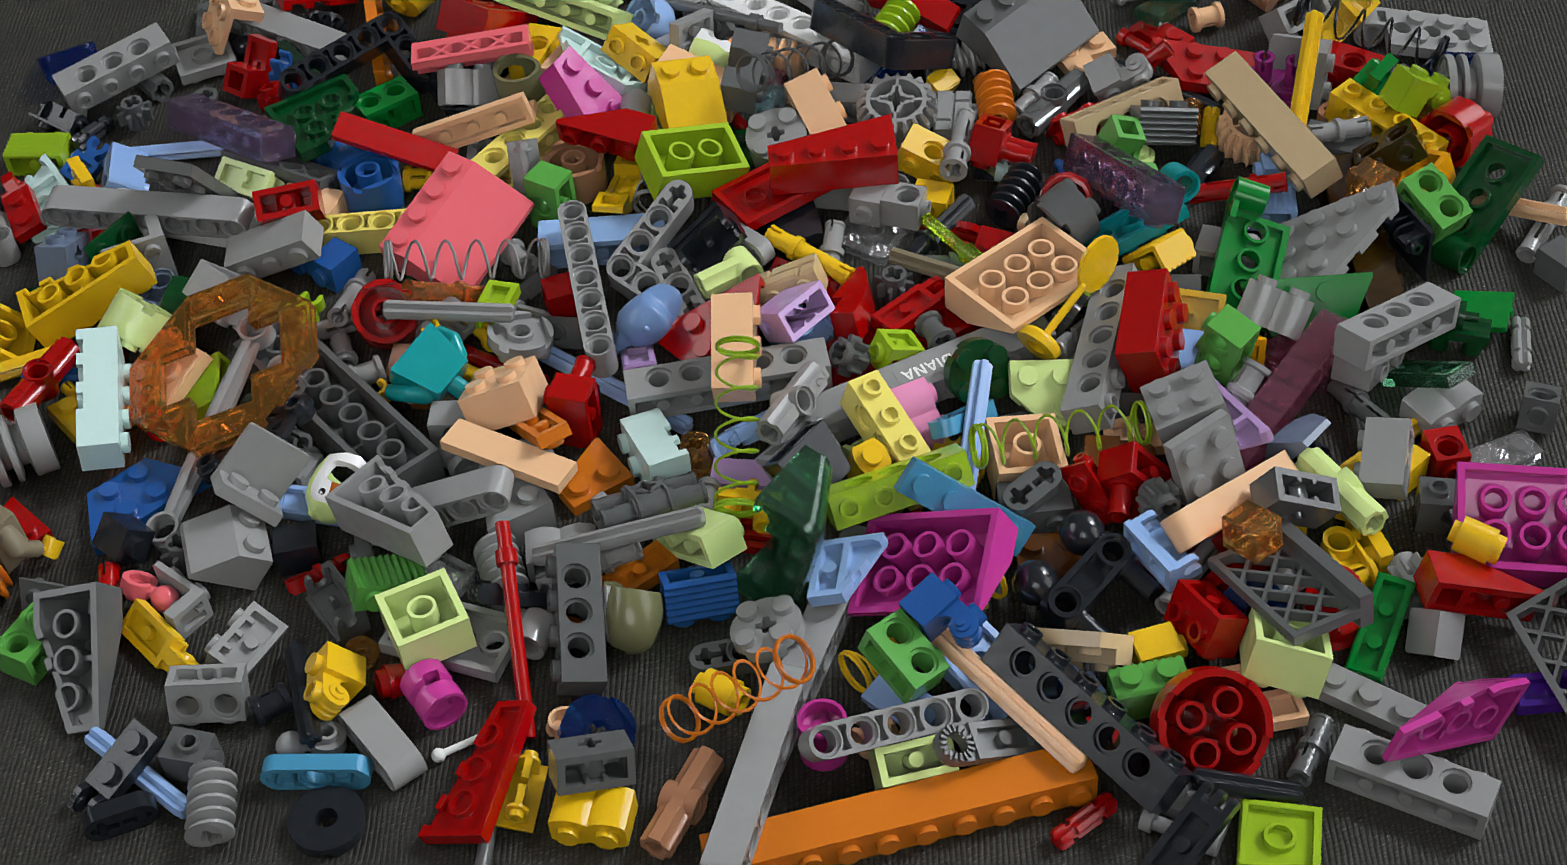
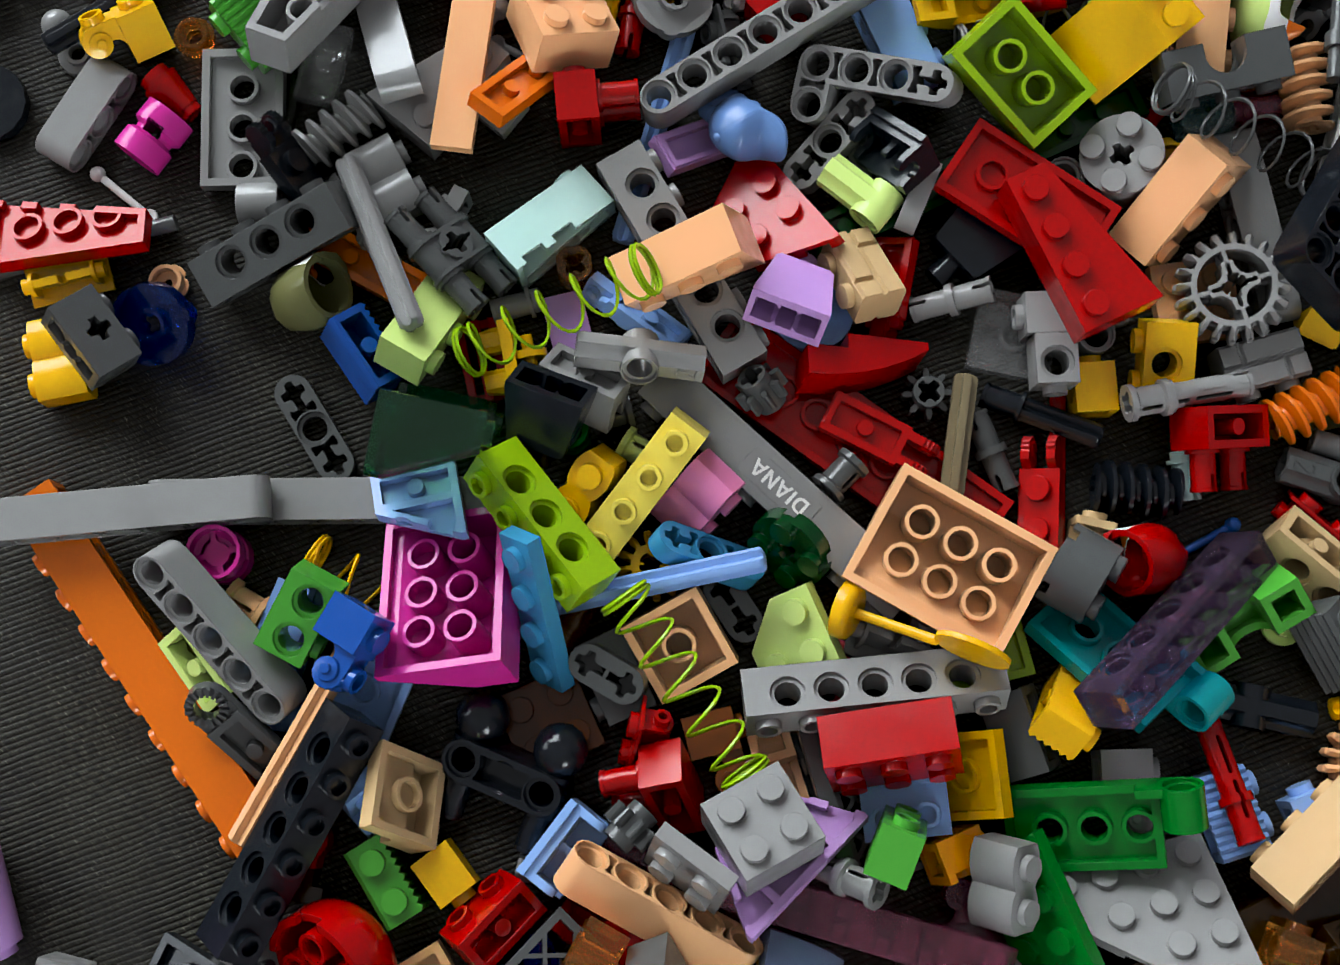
camera: 65 degrees right, 35 degrees up
dark azure beam [260,754,374,790] -> none
yellowish green brick [374,568,477,671] -> none
red bar [495,520,537,741] -> none
orange wing [557,437,635,517] -> none
nougat piece [640,746,724,860] -> none
orange piece [659,634,816,743] -> none
yellow brick [692,668,751,717] -> none
light grey plate [730,595,806,663] -> none
yellow pin [764,224,856,285] -> none
lime bracket [869,329,926,370] -> none
clear neon green pin [921,213,983,264] -> none
red axle [1050,792,1118,851] -> none

